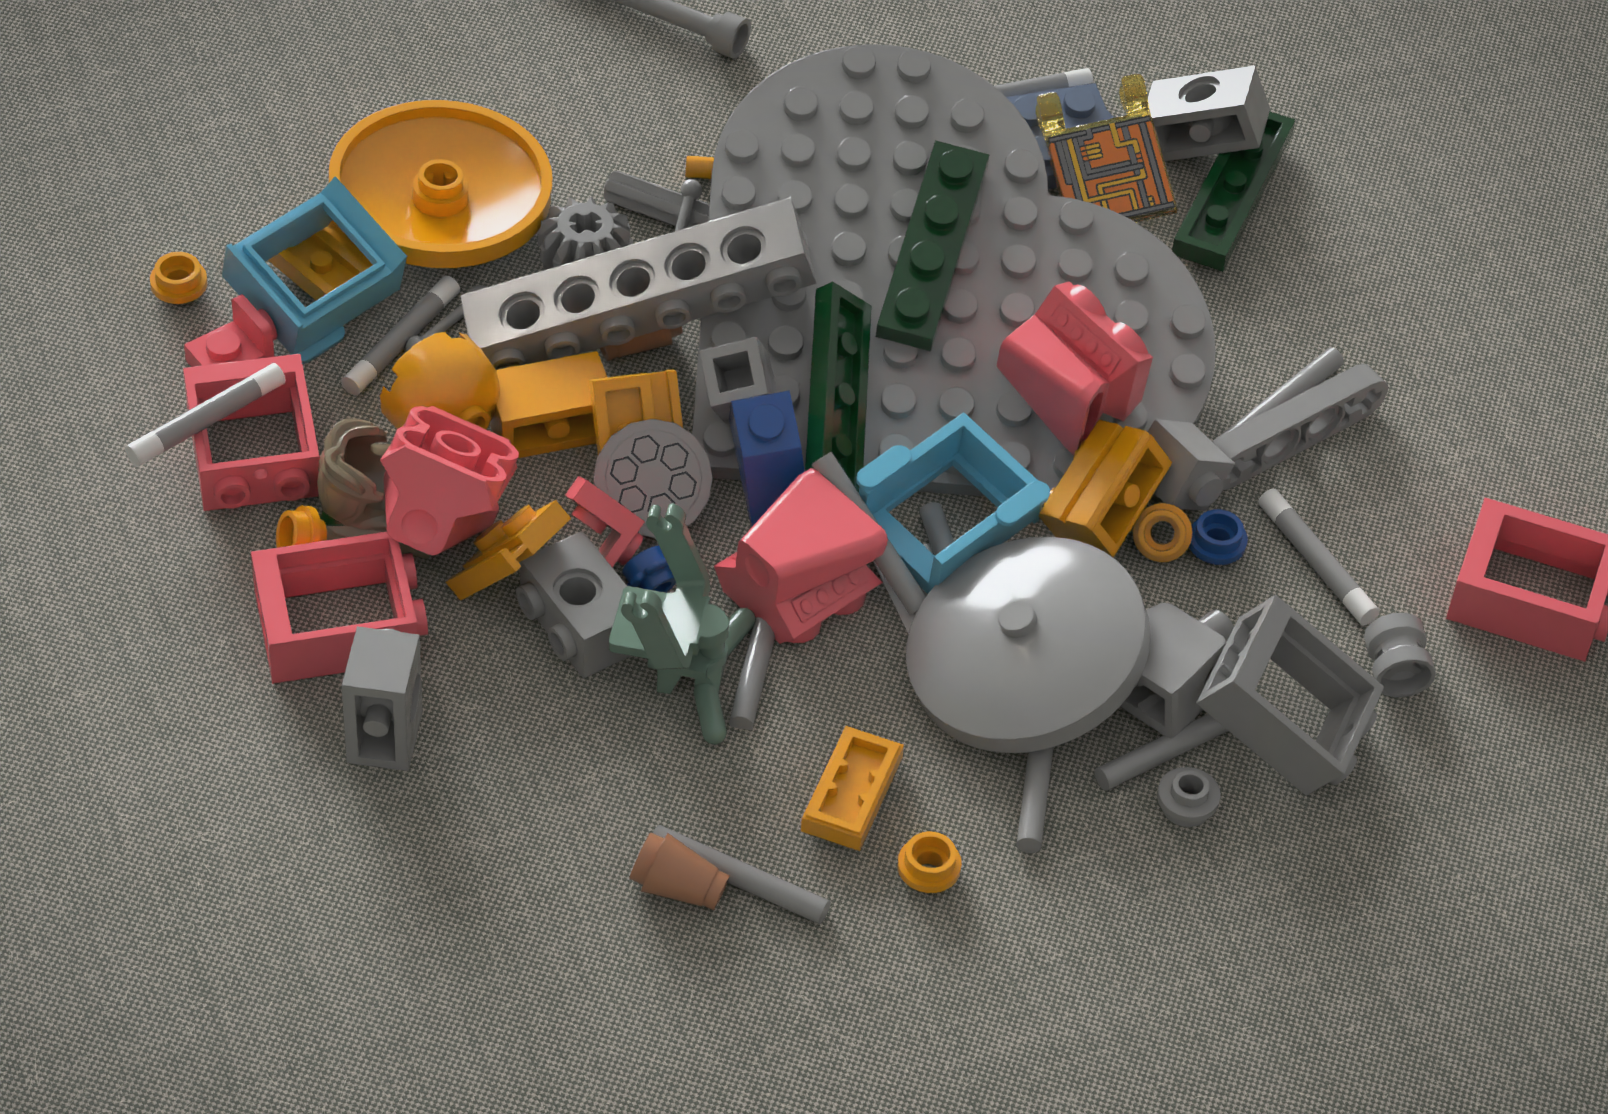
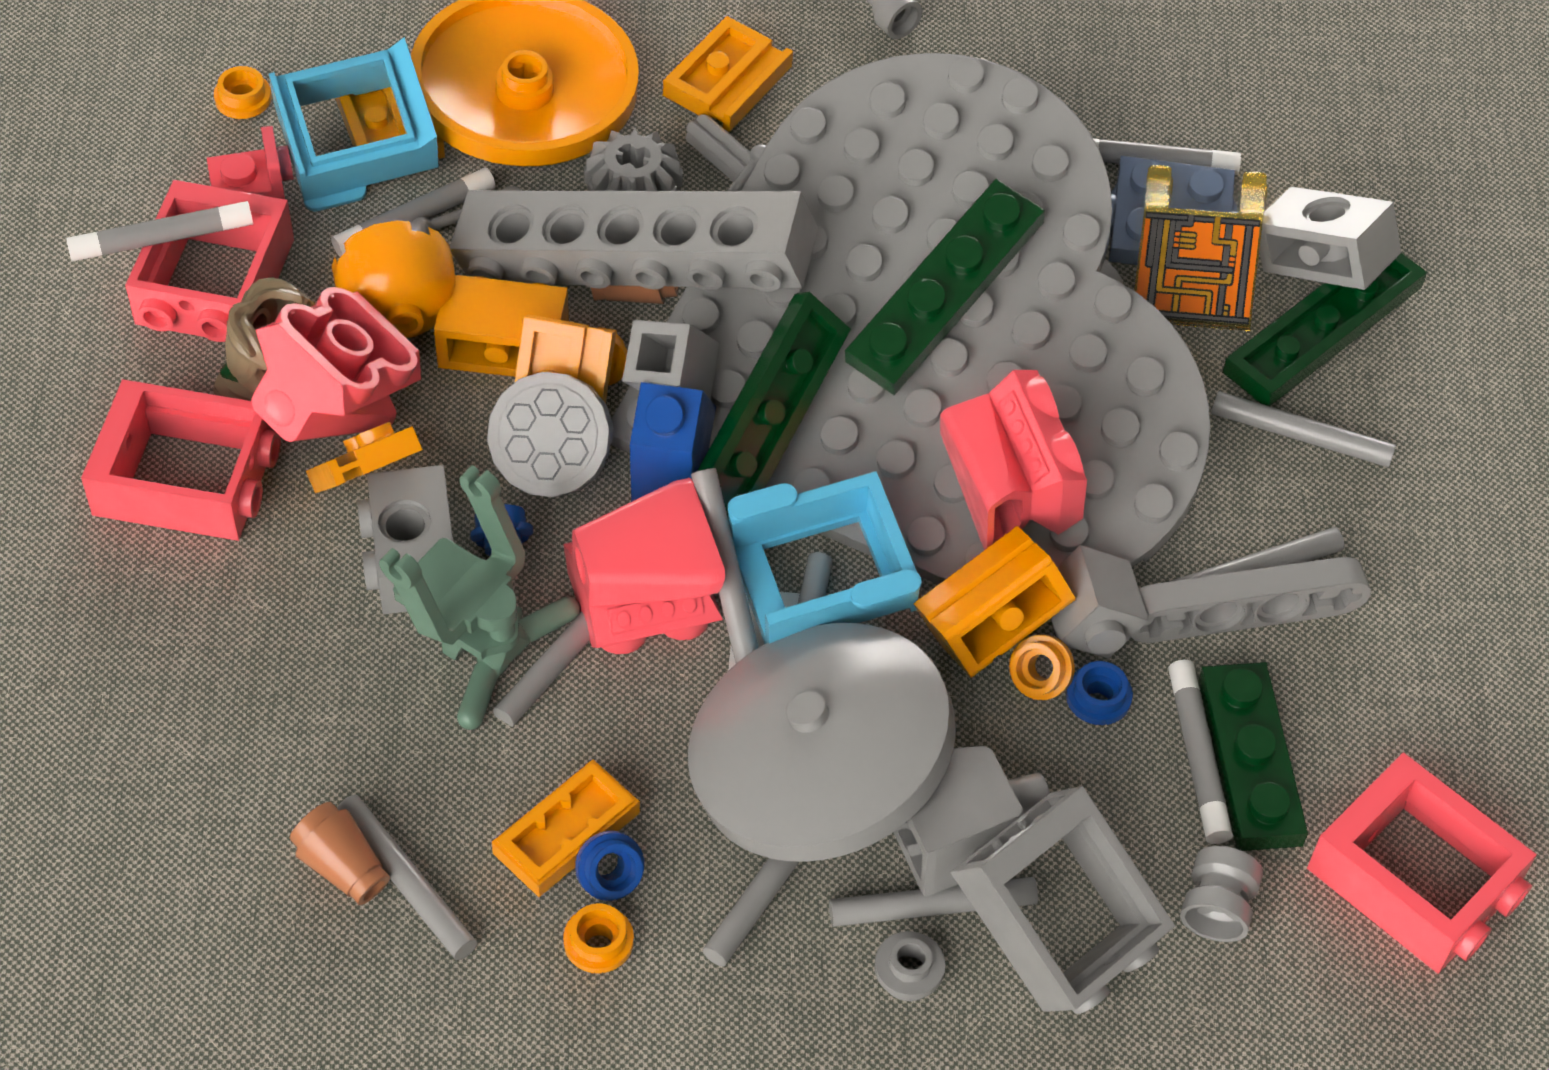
camera: 25 degrees right, 5 degrees up
light orange plate [276,505,327,548] -> none
light grey brick [341,626,423,771] -> none
coral bracket [565,476,645,568] -> none
none -> blue plate [575,831,644,901]
none -> light orange plate [662,16,793,132]
none -> dark green plate [1198,662,1308,851]
none -> light grey bar [1211,391,1396,468]

